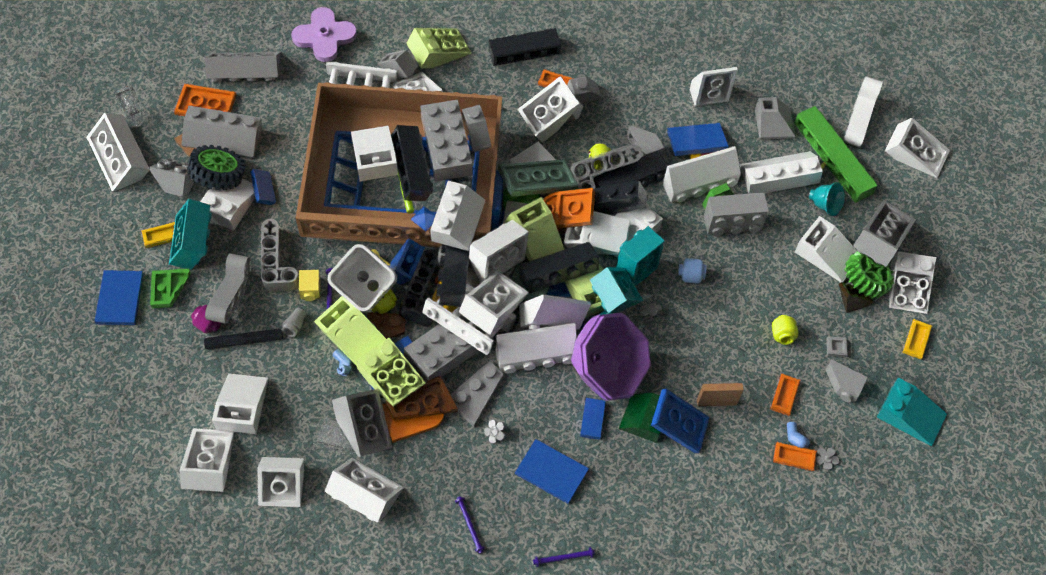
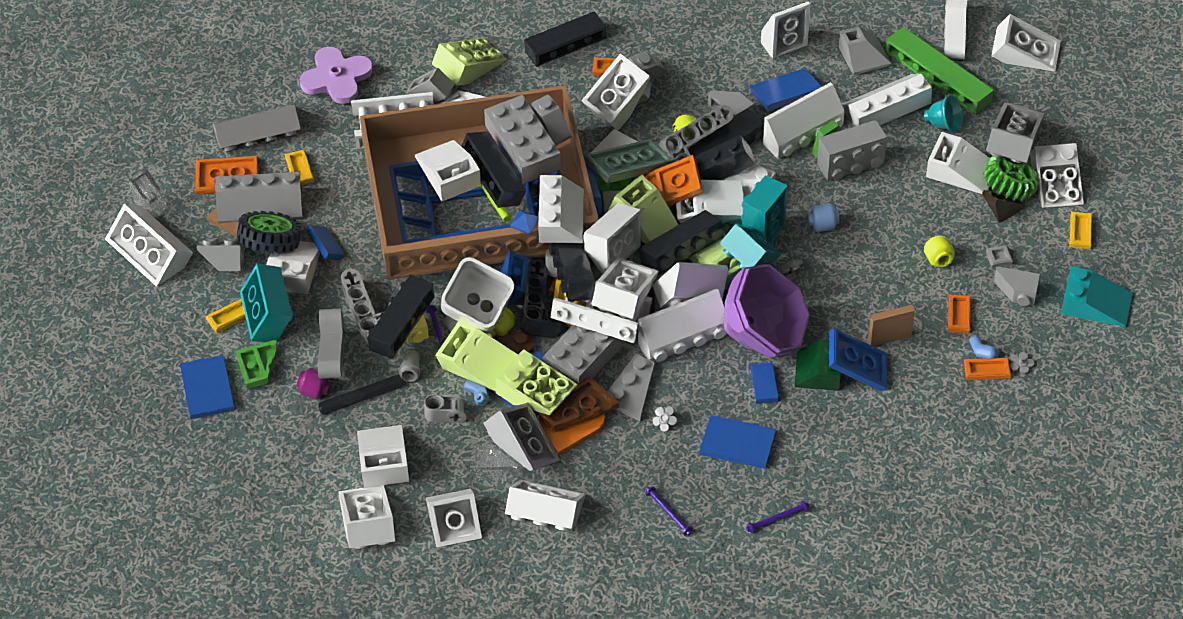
camera: 10 degrees left, 10 degrees down
none -> yellow tile [285,150,314,186]
none -> black brick [367,274,435,359]
none -> light grey piece [424,394,467,423]

